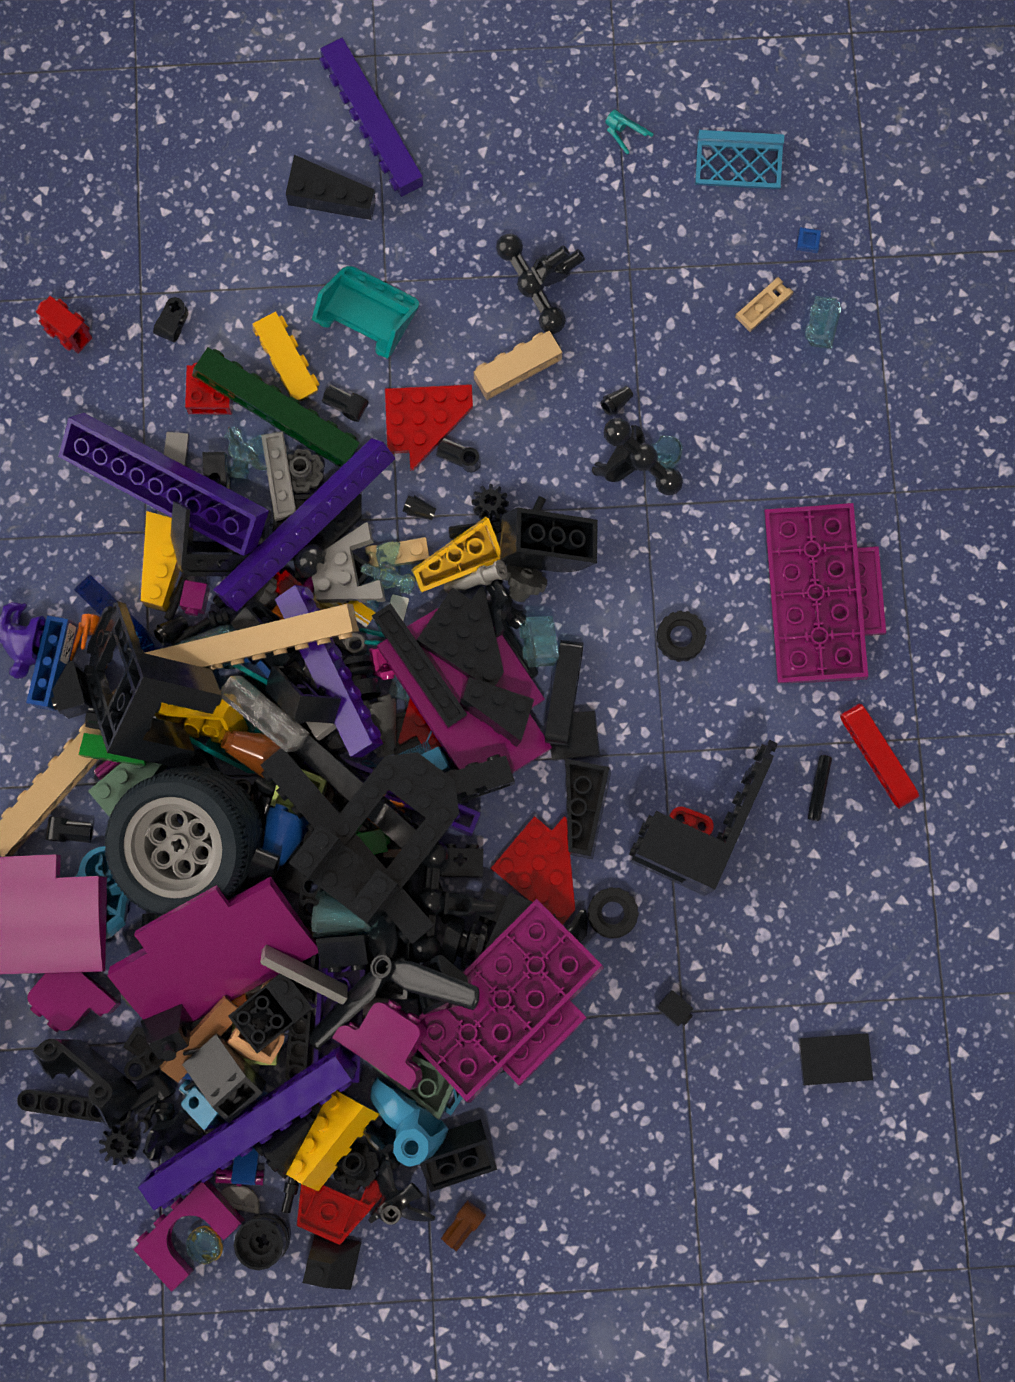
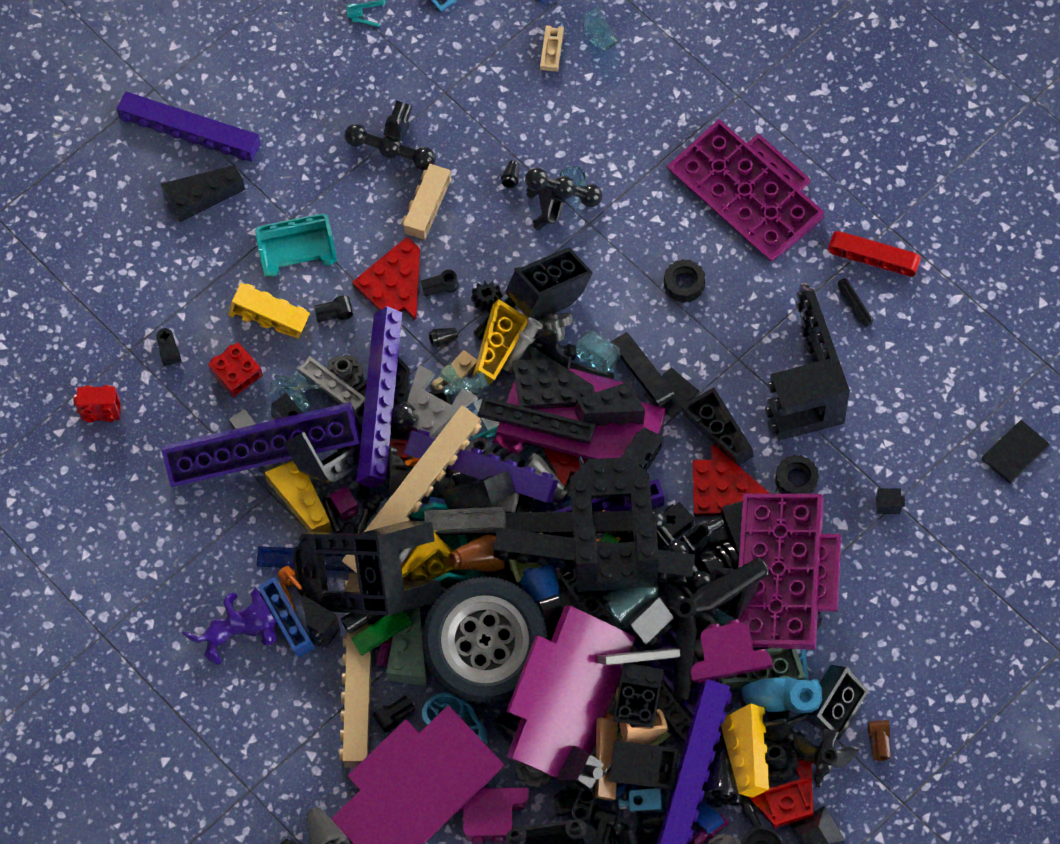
camera: 35 degrees left, 15 degrees down
dark green brick [192,347,360,468] -> none

